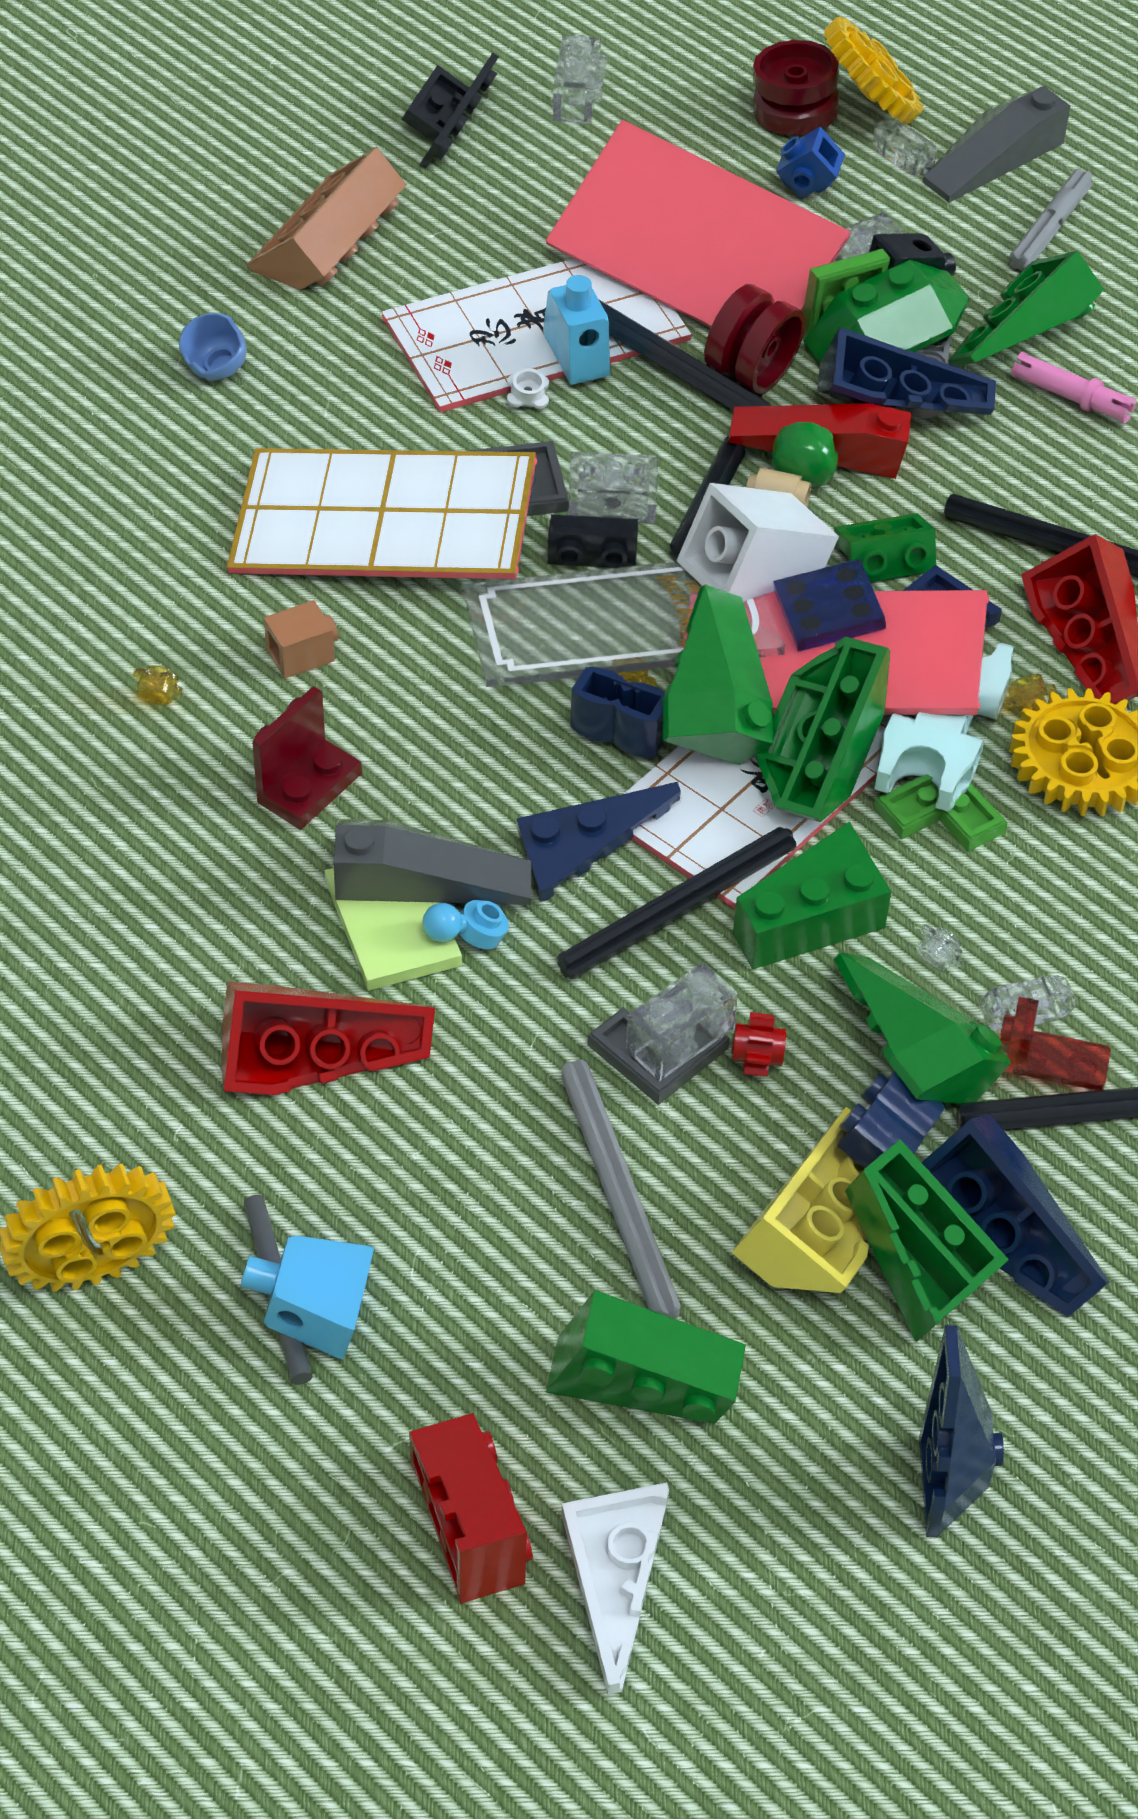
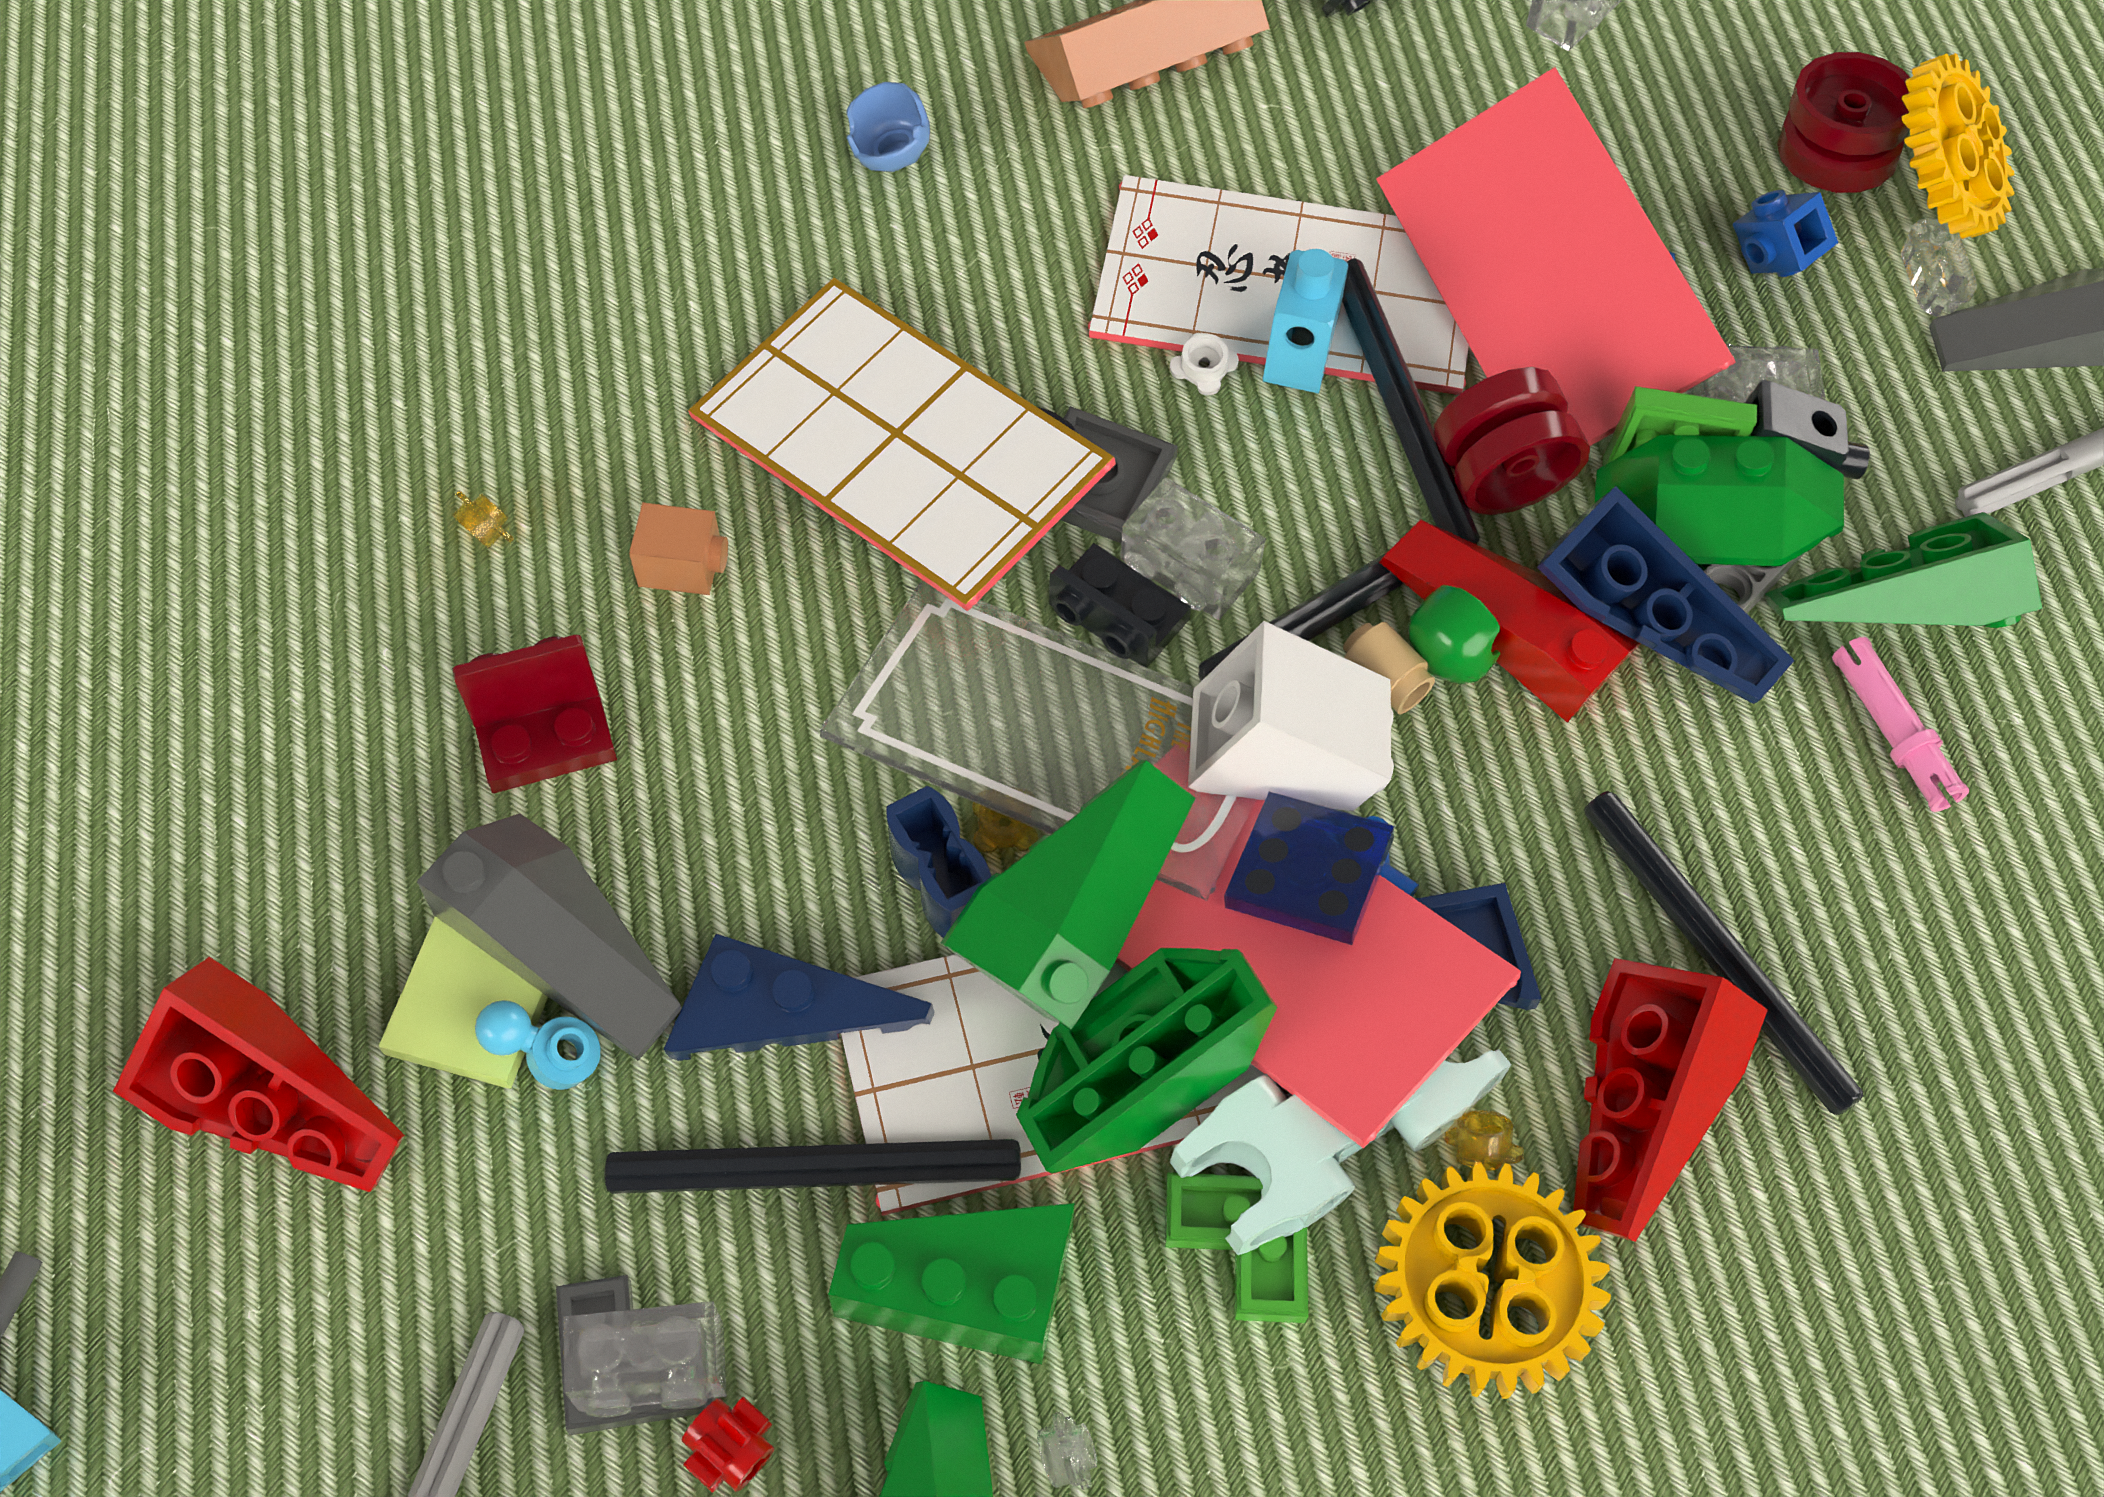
camera: 35 degrees right, 10 degrees up
green bracket [834,513,936,584] -> none

